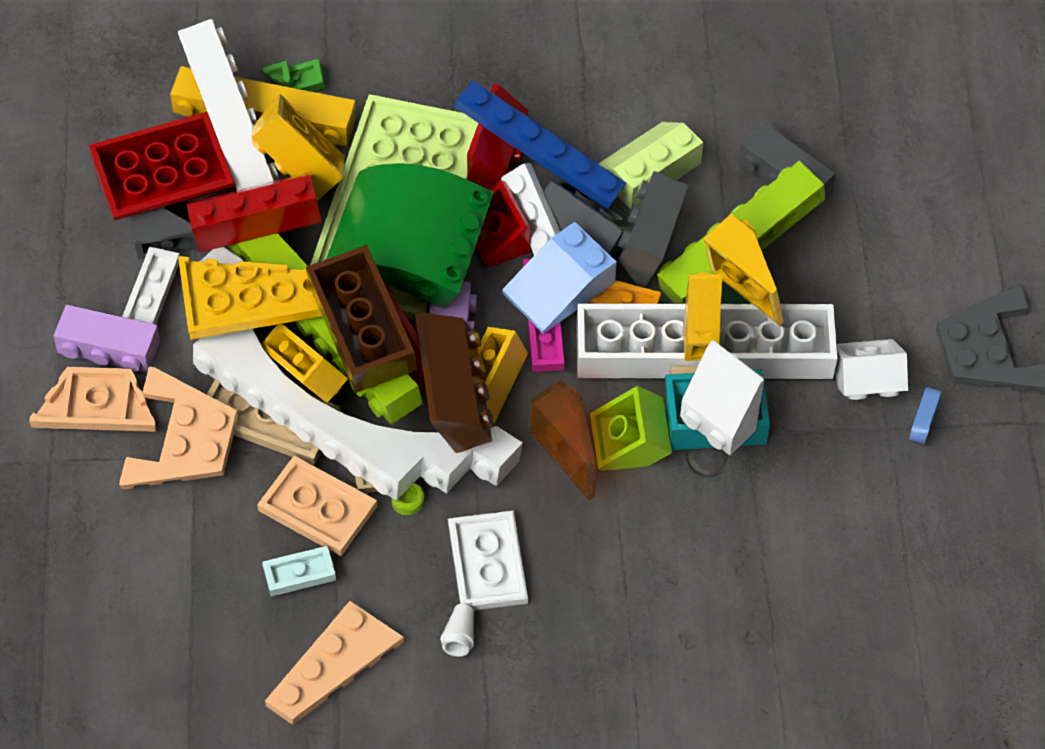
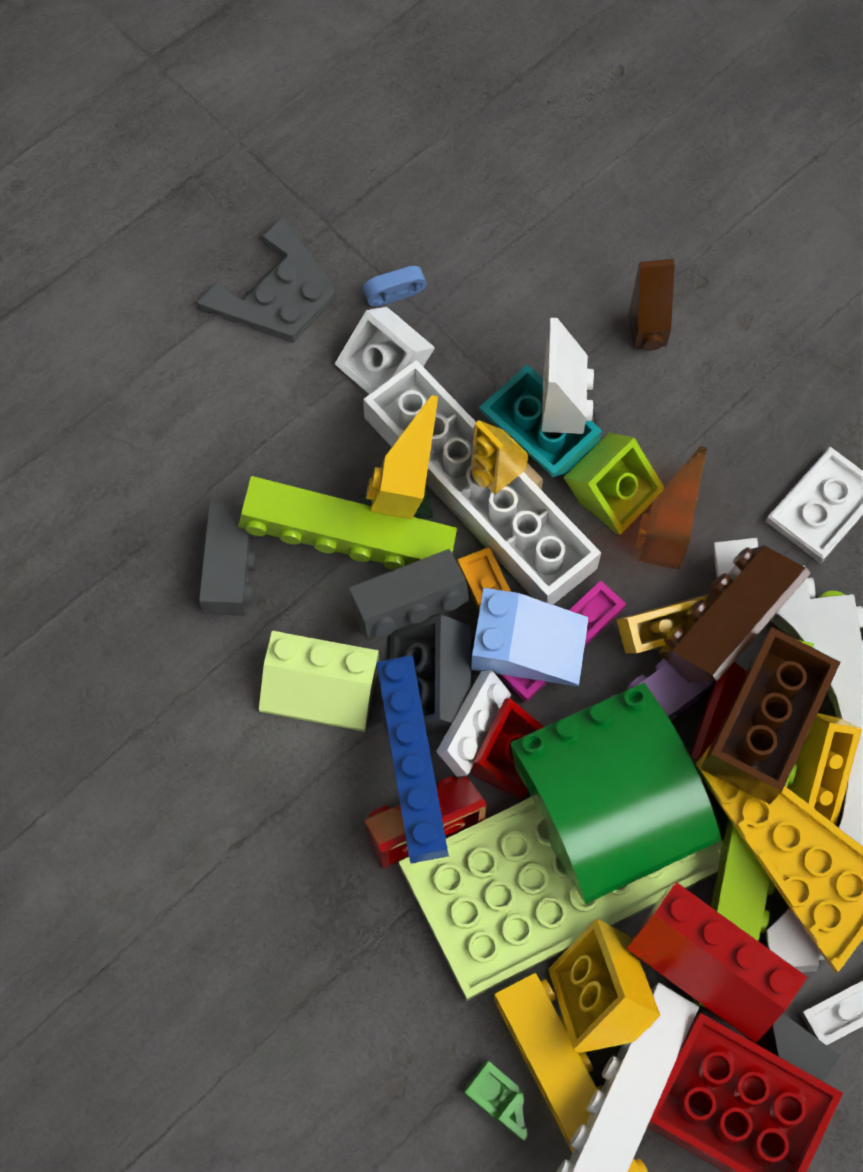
camera: 130 degrees left, 10 degrees up
none -> reddish brown slope [628,259,675,351]

